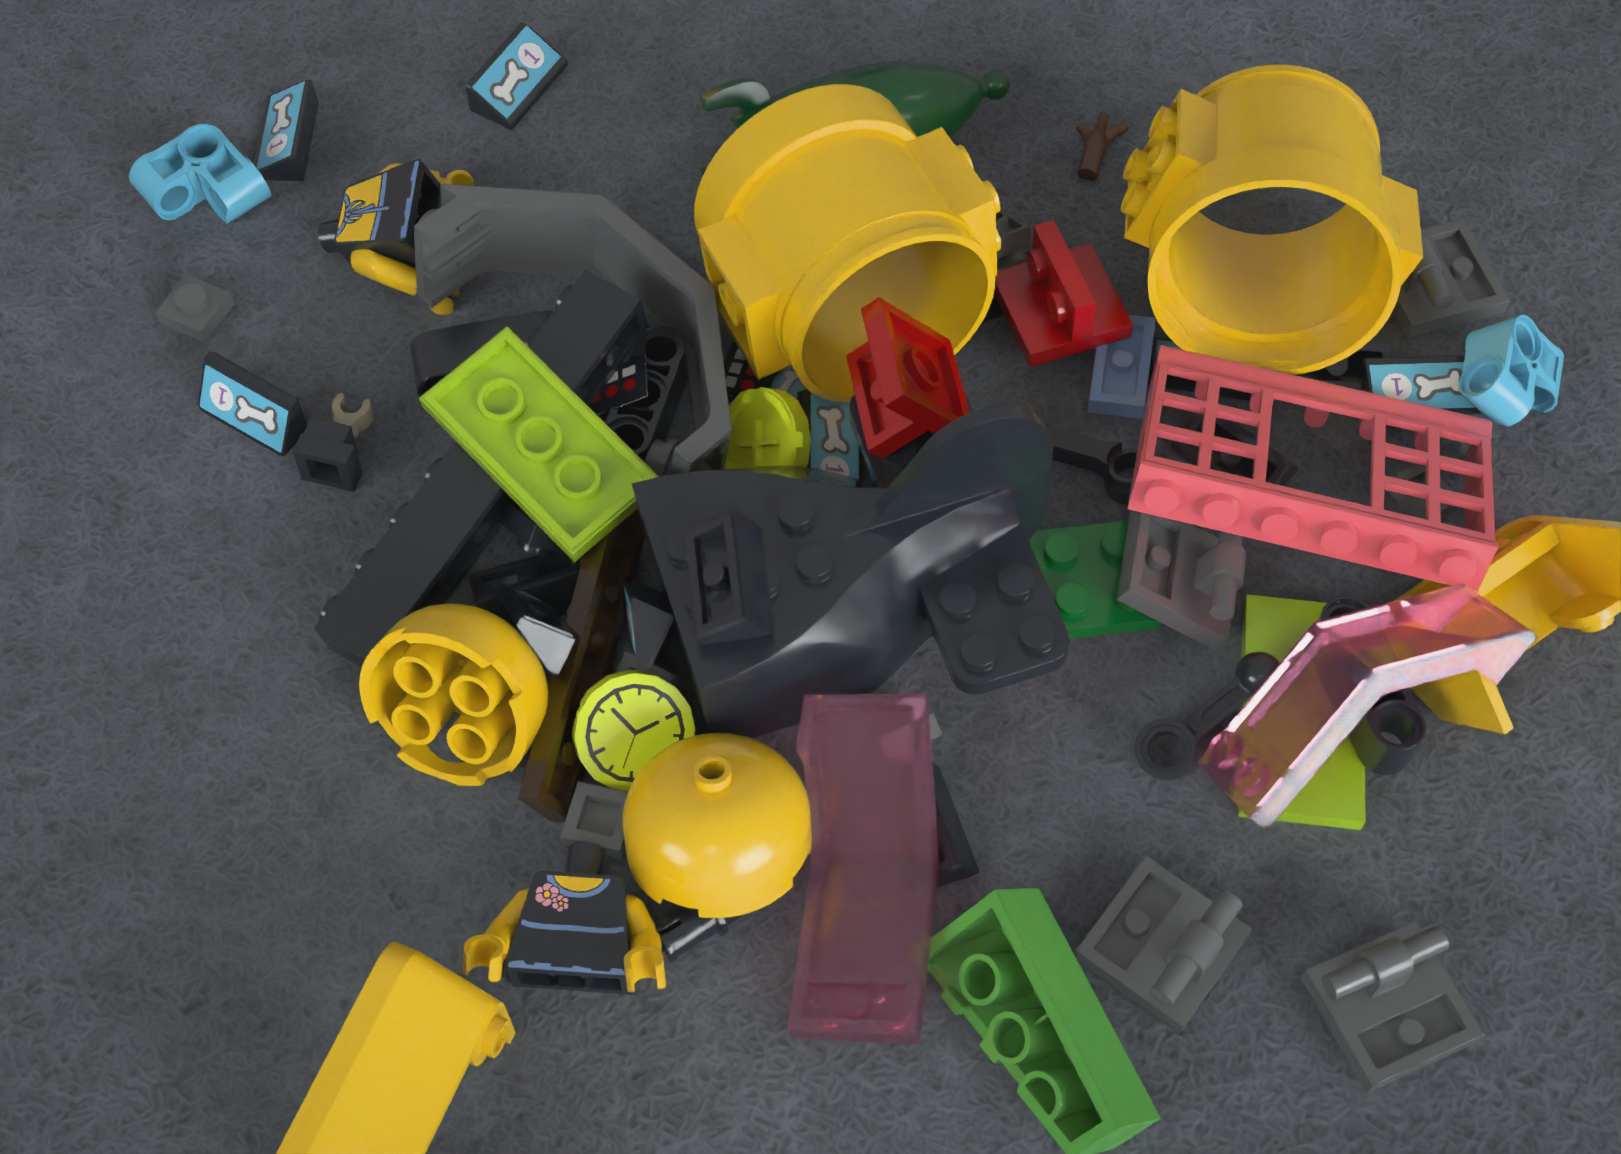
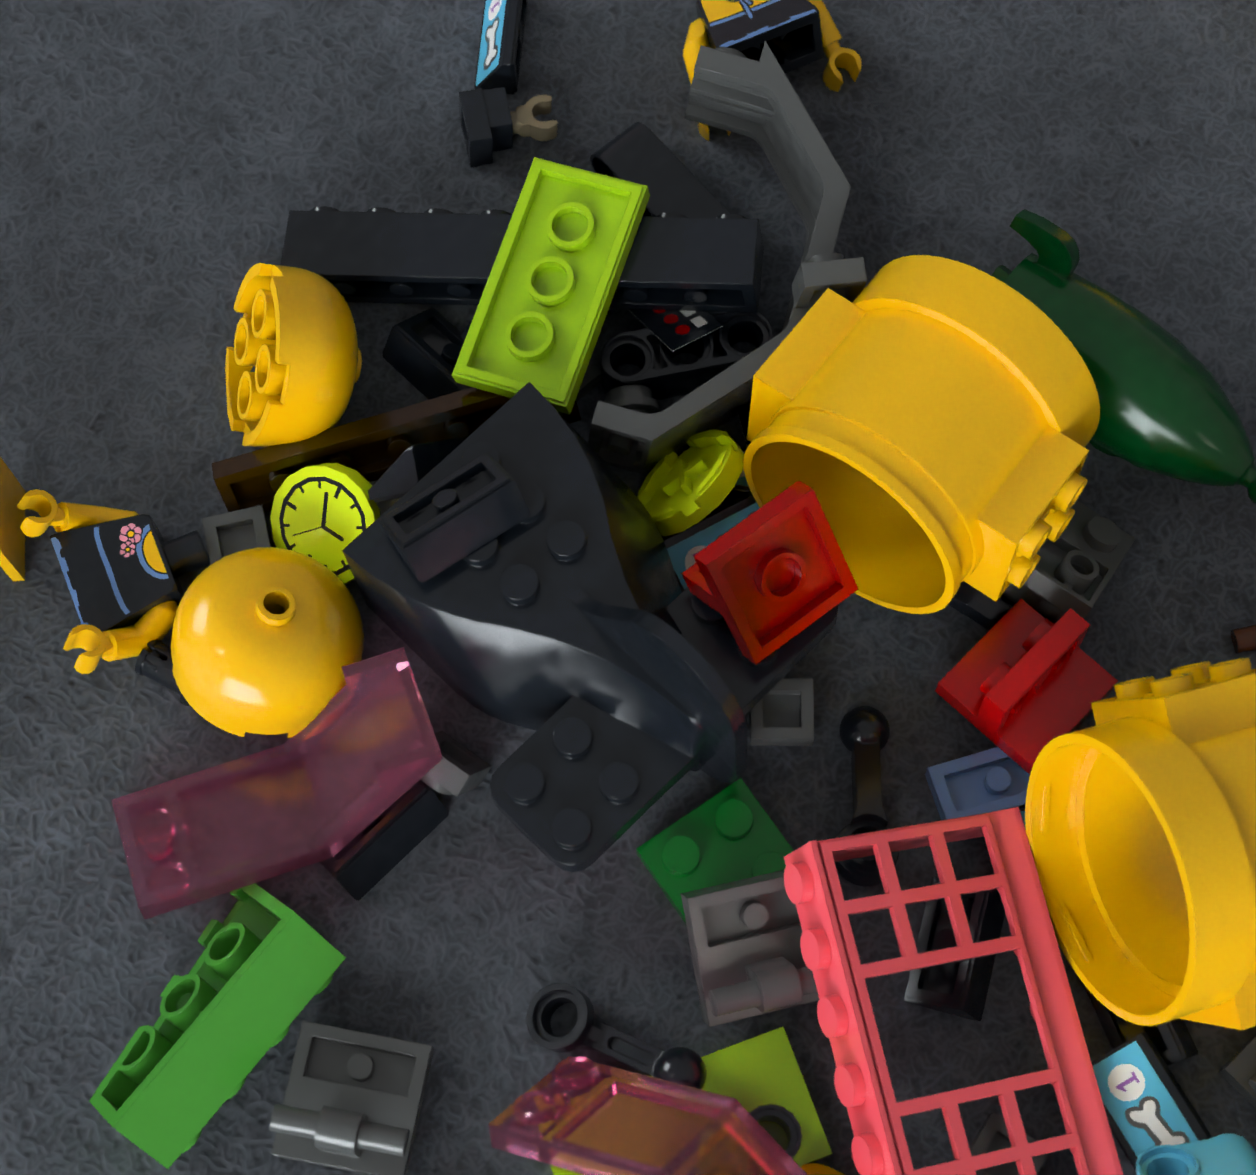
camera: 65 degrees right, 10 degrees up
slope [466,22,568,130] -> none
slope [495,583,575,677] -> none
none -> dark grey plate [792,252,867,308]

